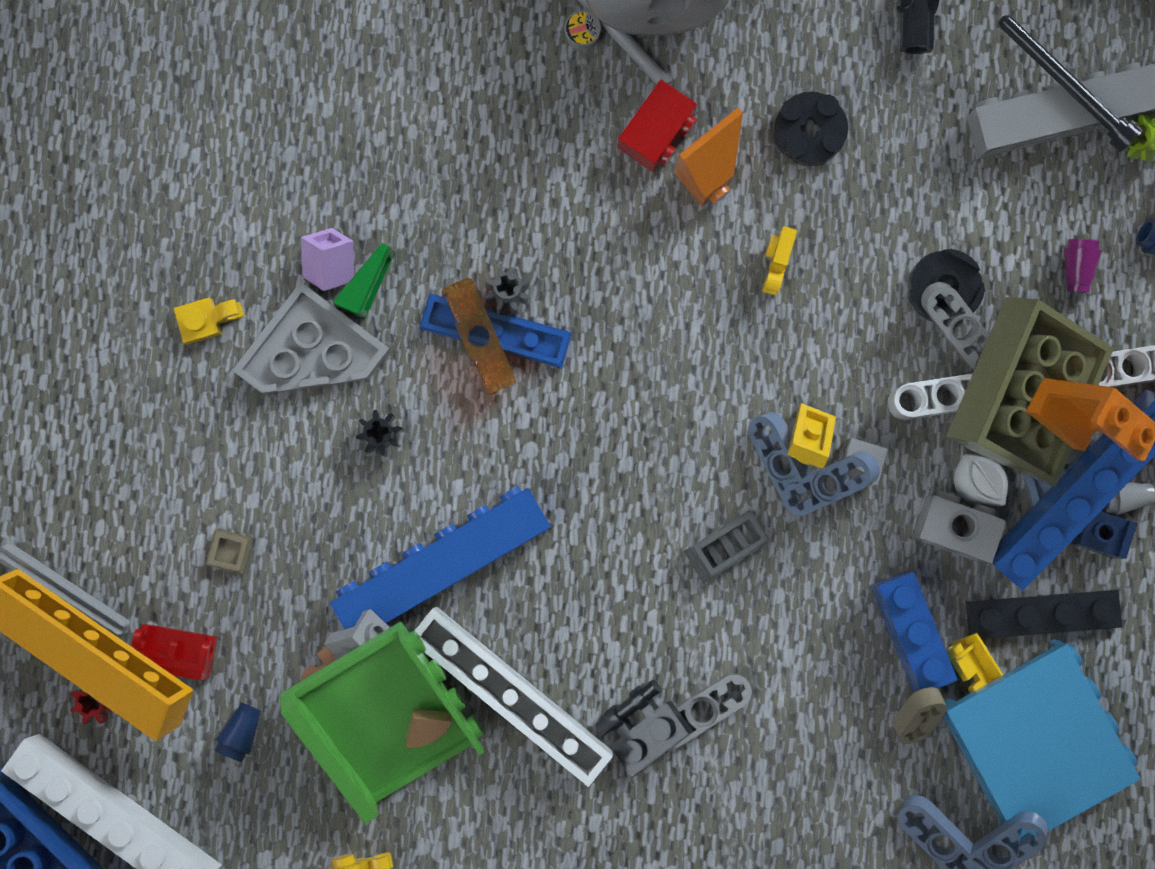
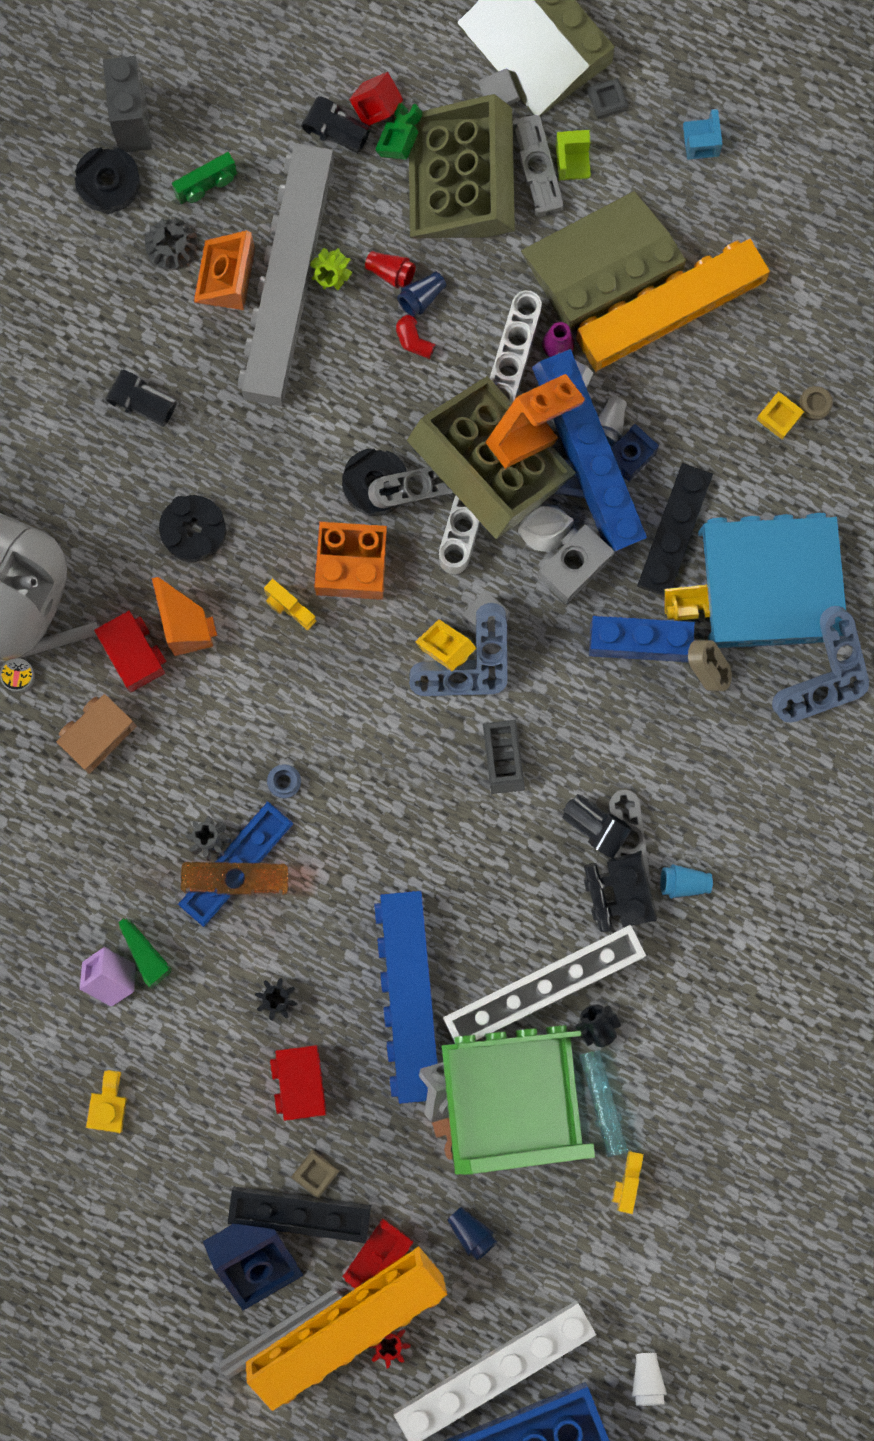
camera: 65 degrees left, 5 degrees down
light grey plate [232,282,391,394] -> none
medium nougat tile [405,709,452,748] -> none
black piece [999,15,1143,152] -> none
magenta cone [1063,239,1102,293] -> none
none -> medium nougat brick [56,694,137,774]
none -> orange slope [194,230,255,310]
none -> dark blue slope [203,1224,304,1311]
none -> black plate [227,1186,372,1243]
none -> sand blue plate [267,764,301,799]
none -> red brick [270,1045,327,1121]
none -> orange slope [314,521,387,600]
none -> red arm [396,315,436,359]
none -> black piece [562,794,632,858]
none -> black gear [575,1004,622,1047]
none -> clear light blue pin [579,1050,629,1158]
none -> dark azure cone [660,864,713,898]

